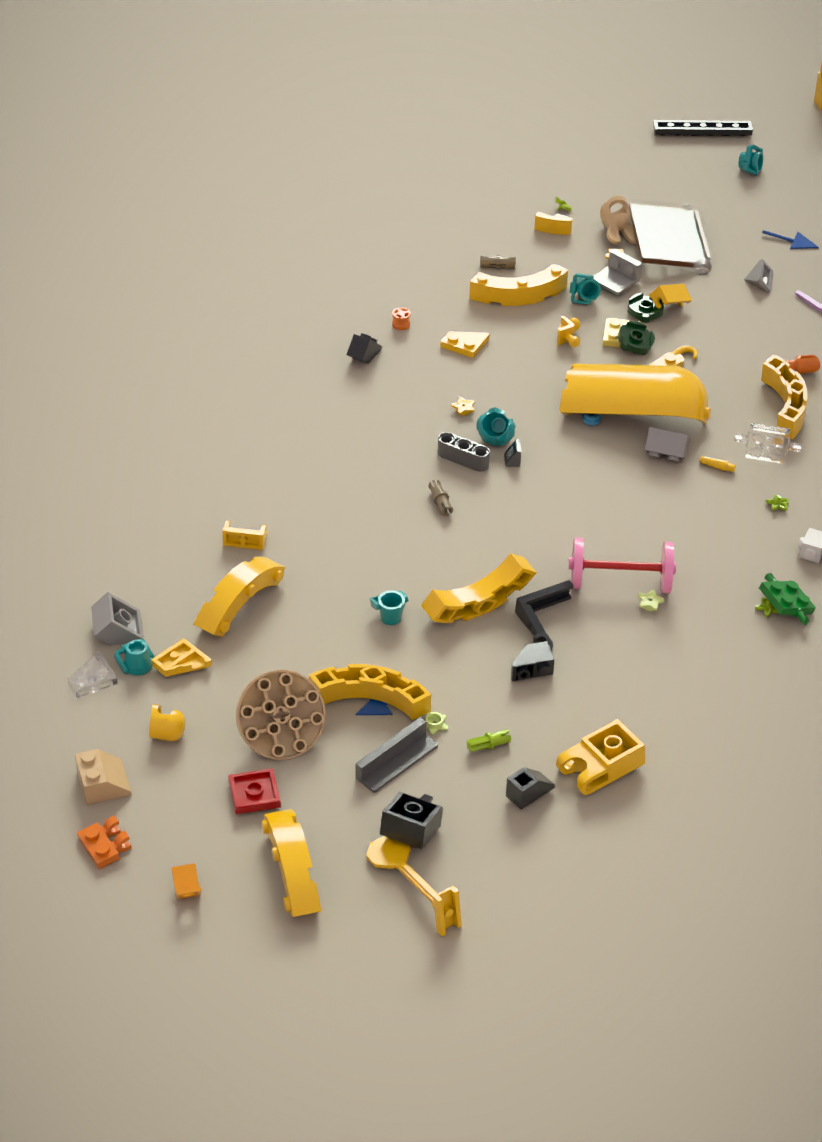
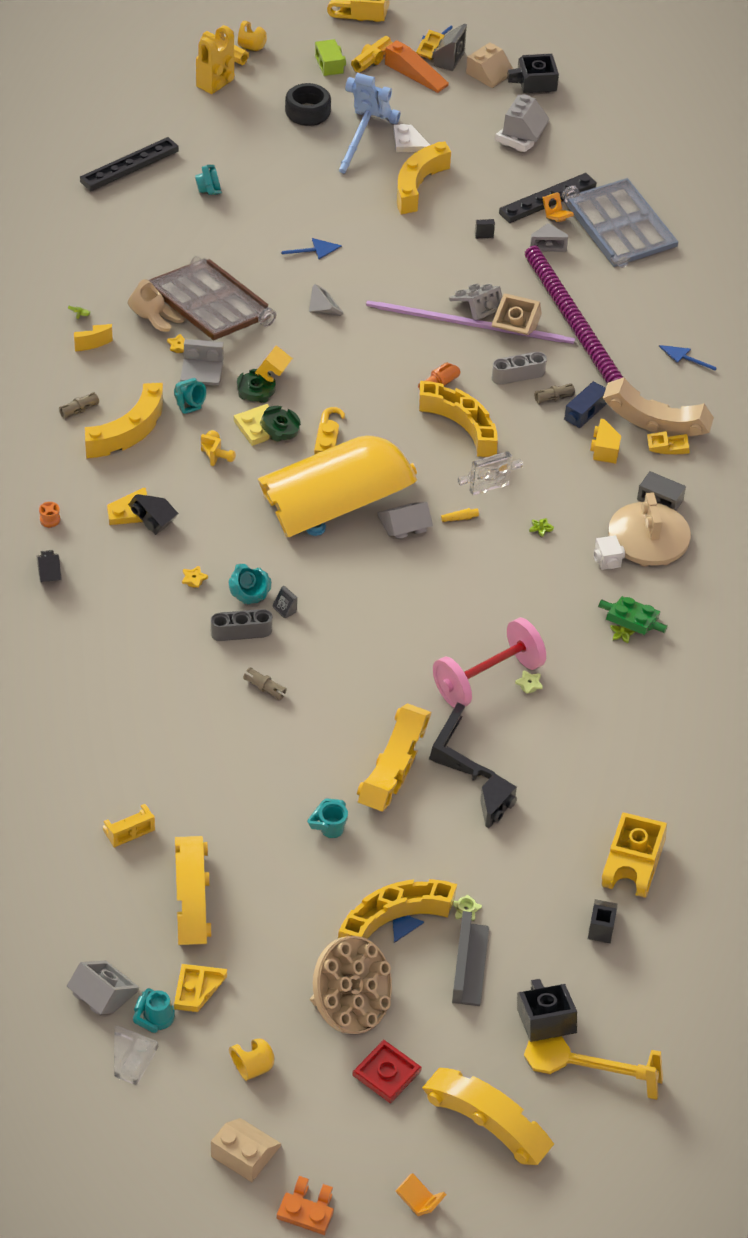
camera: 40 degrees left, 5 degrees up
lime axle [466,729,511,752] -> none
none -> black slope [128,494,179,535]

